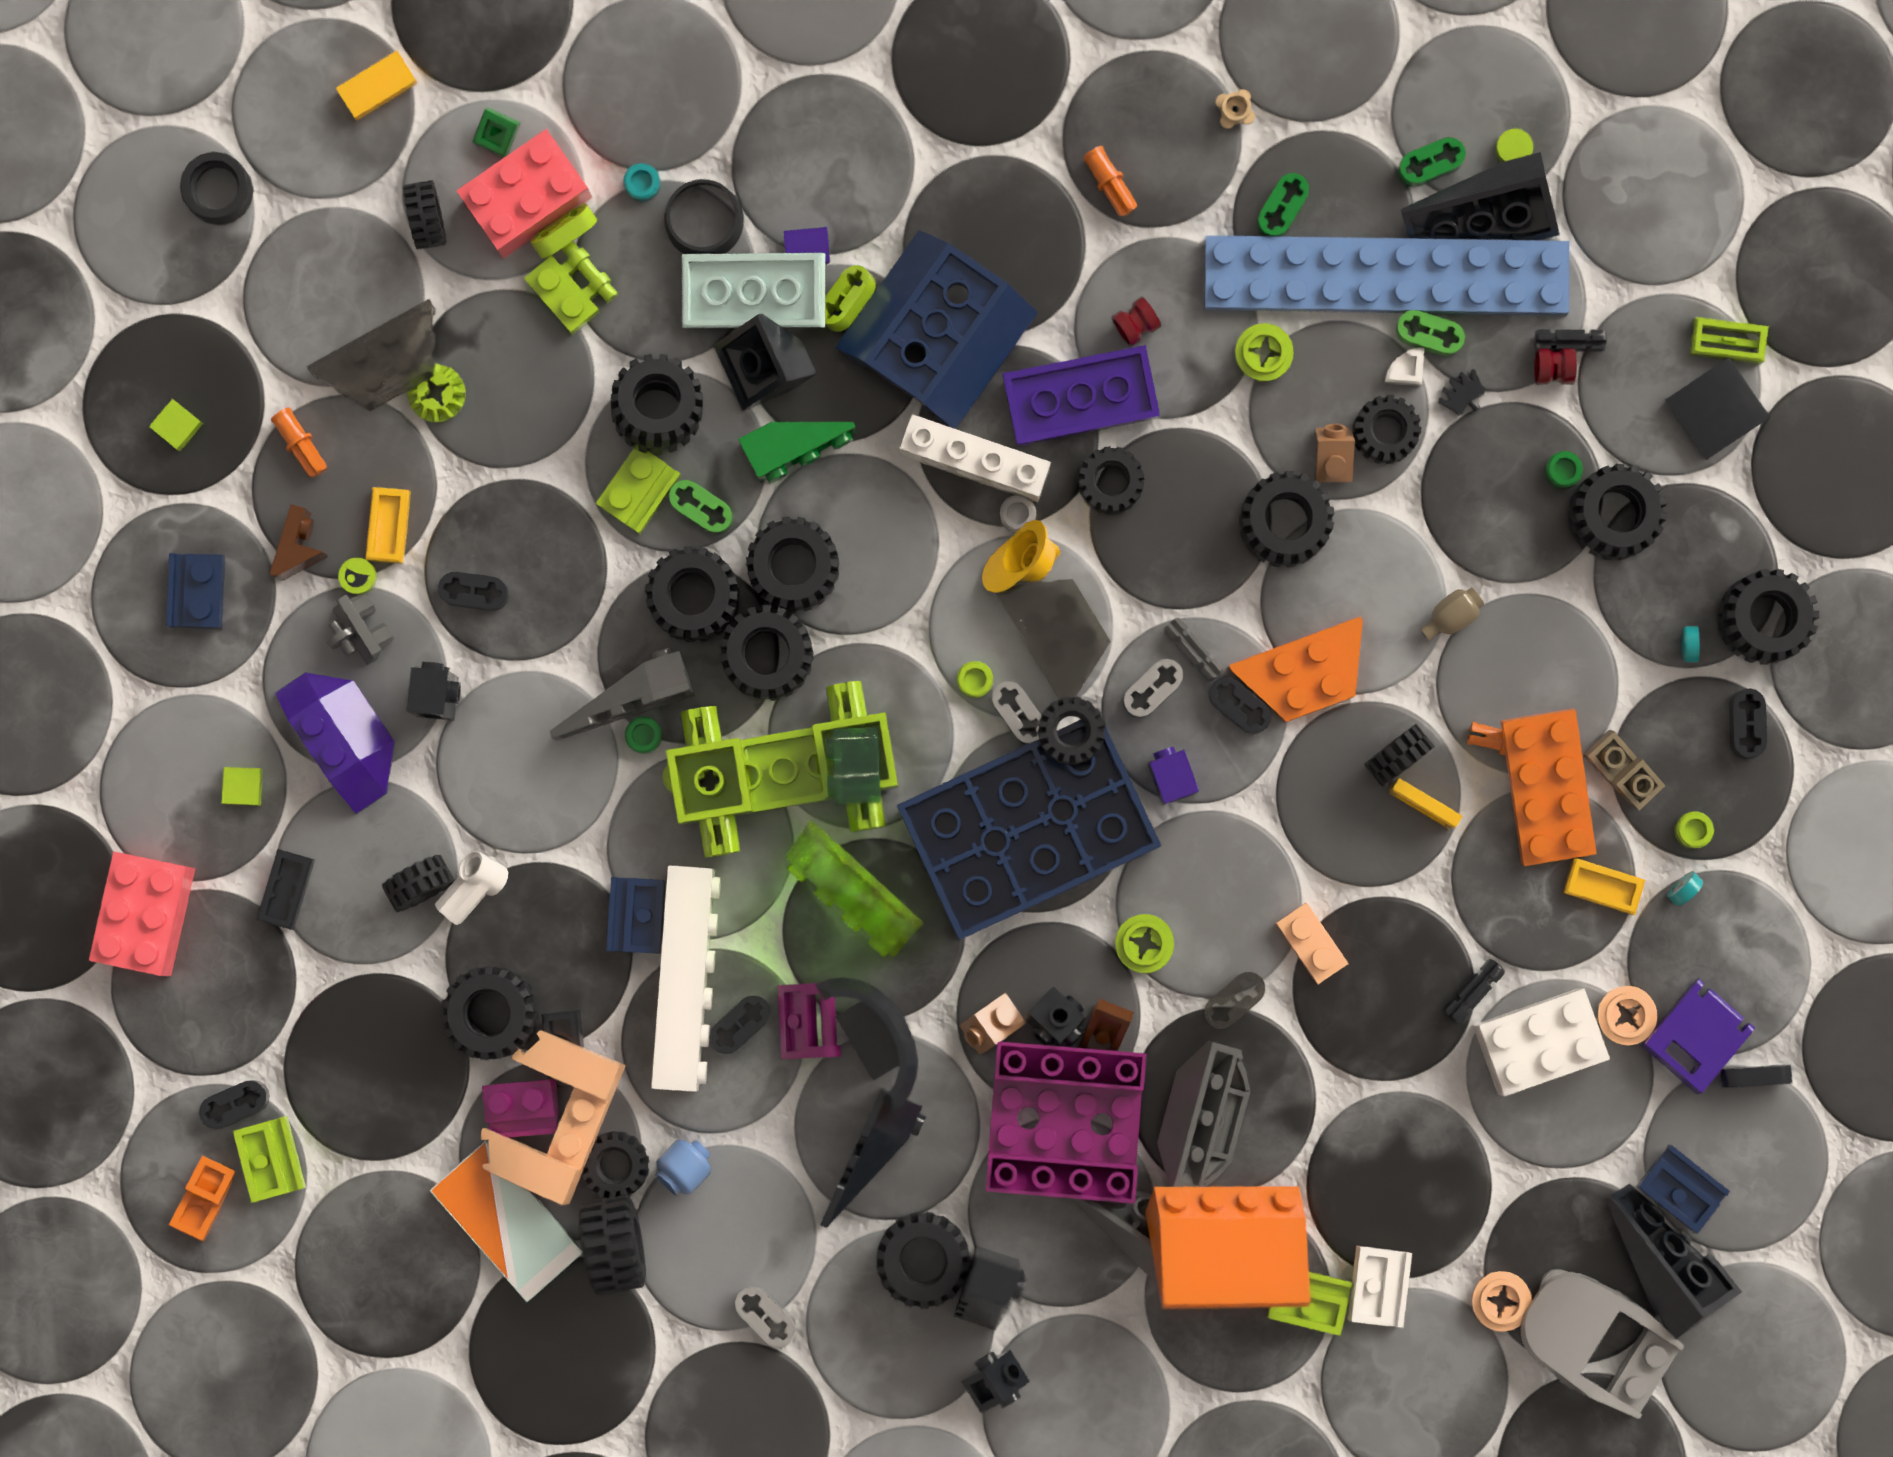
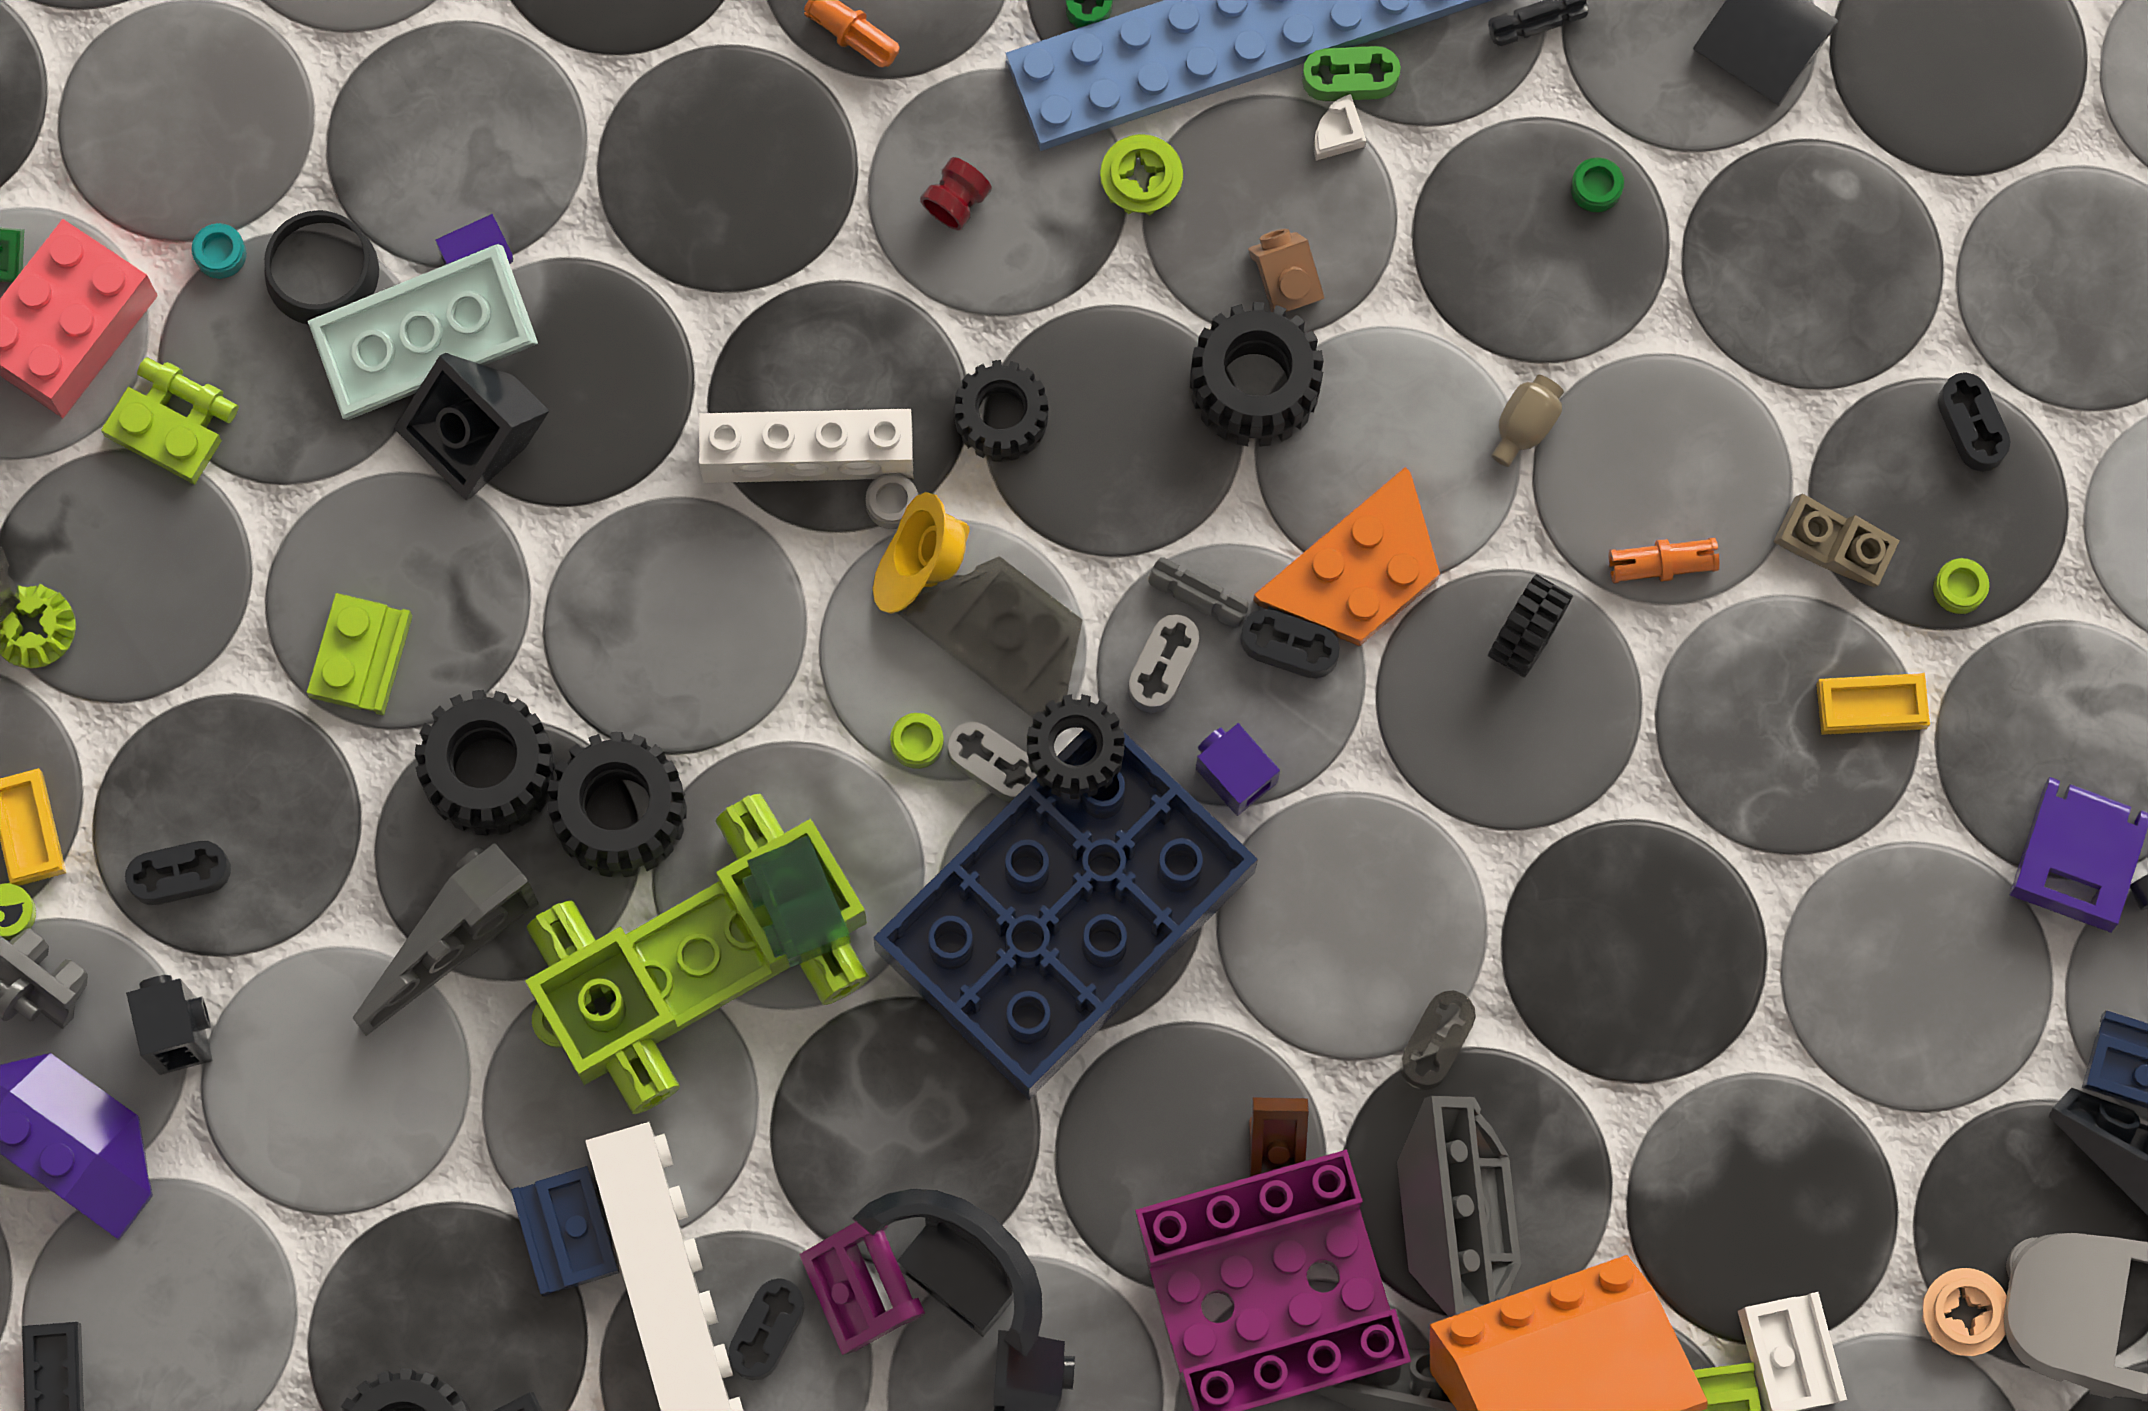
camera: 25 degrees left, 10 degrees down
black tyre [382,855,454,912] -> none
white piece [434,851,508,925] -> none
lime beam [530,203,597,258] -> none
black tyre [611,354,703,455] -> none
green tile [625,717,662,754] -> none
bright green beam [669,480,733,534] -> none
green slope [738,422,857,484] -> none
black tyre [746,517,840,613] -> none
clear neon green slope [785,820,924,957] -> none
lime beam [825,265,876,332] -> none
dark blue slope [835,230,1038,429] -> none
medium nougat bracket [960,993,1026,1055] -> none
dark purple plate [1002,345,1160,446] -> none
black brick [1025,986,1086,1047] -> none
lime gear [1115,914,1174,973] -> none
light nougat plate [1275,903,1349,984] -> none
black tyre [1353,395,1422,464] -> none
yellow tile [1388,778,1463,829] -> none
black piece [1438,369,1485,415] -> none
black axle [1444,959,1505,1024] -> none
white brick [1473,989,1610,1096] -> none
orange plate [1500,708,1597,866] -> none
dark red wheel [1534,348,1577,385] -> none
black tyre [1568,464,1668,560] -> none
light nougat gear [1597,986,1657,1045] -> none
teal tile [1667,871,1703,906] -> none
teal tile [1681,626,1700,663] -> none
black tyre [1717,569,1819,665] -> none

